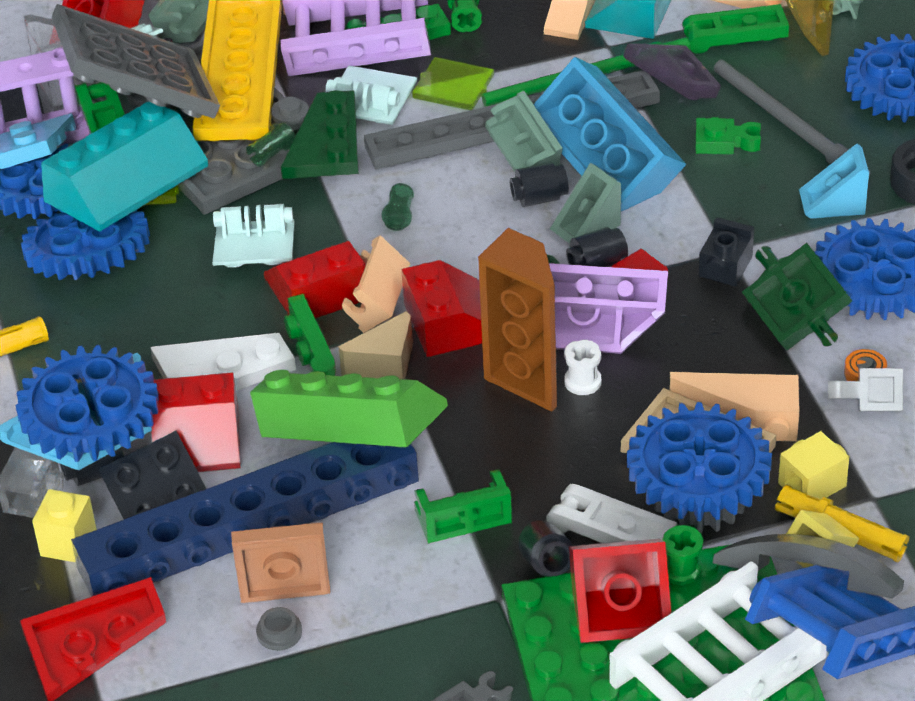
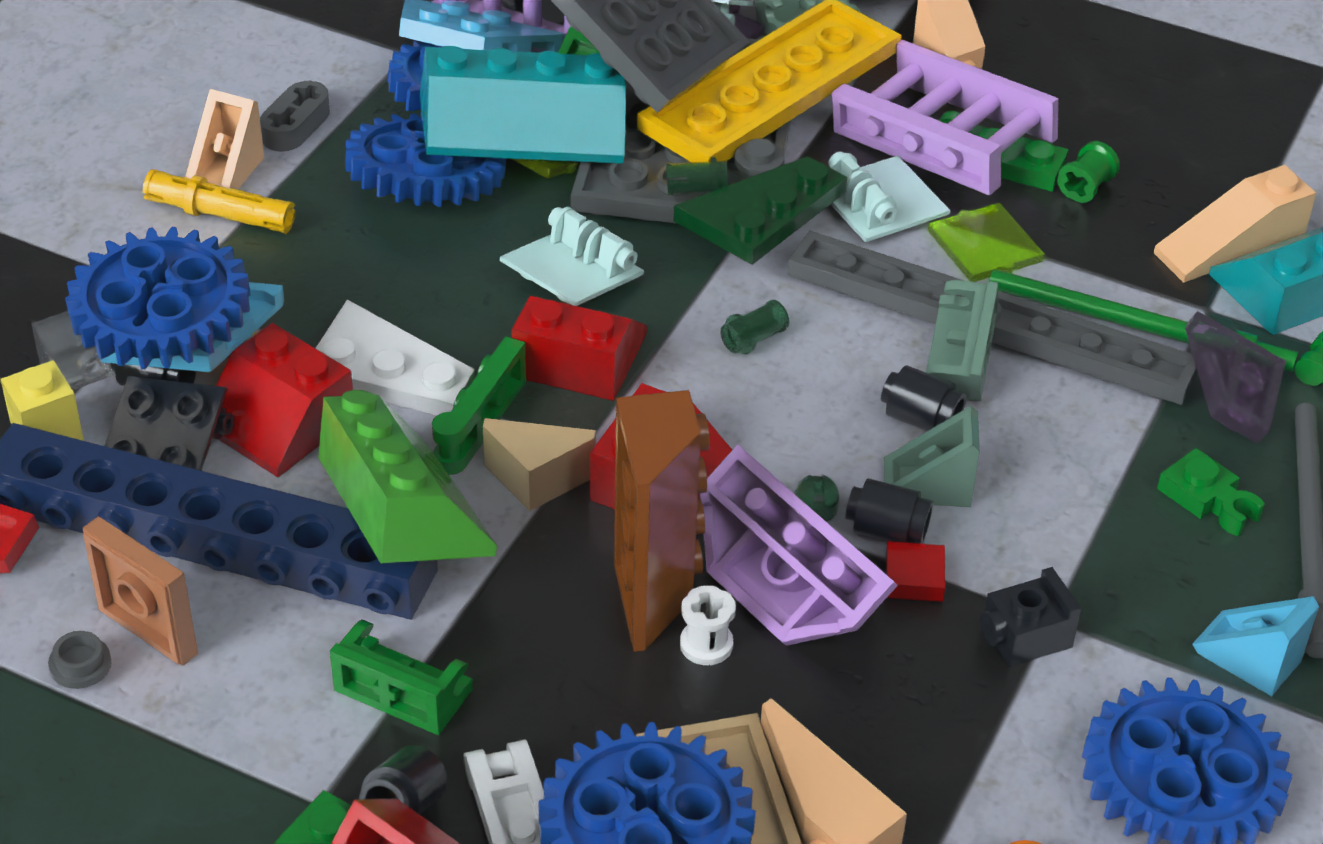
camera: 40 degrees right, 0 degrees up
light nougat hinge [342,235,410,333] -> none
dark azure slope [533,57,686,212] -> none
dark green plate [742,242,853,351] -> none

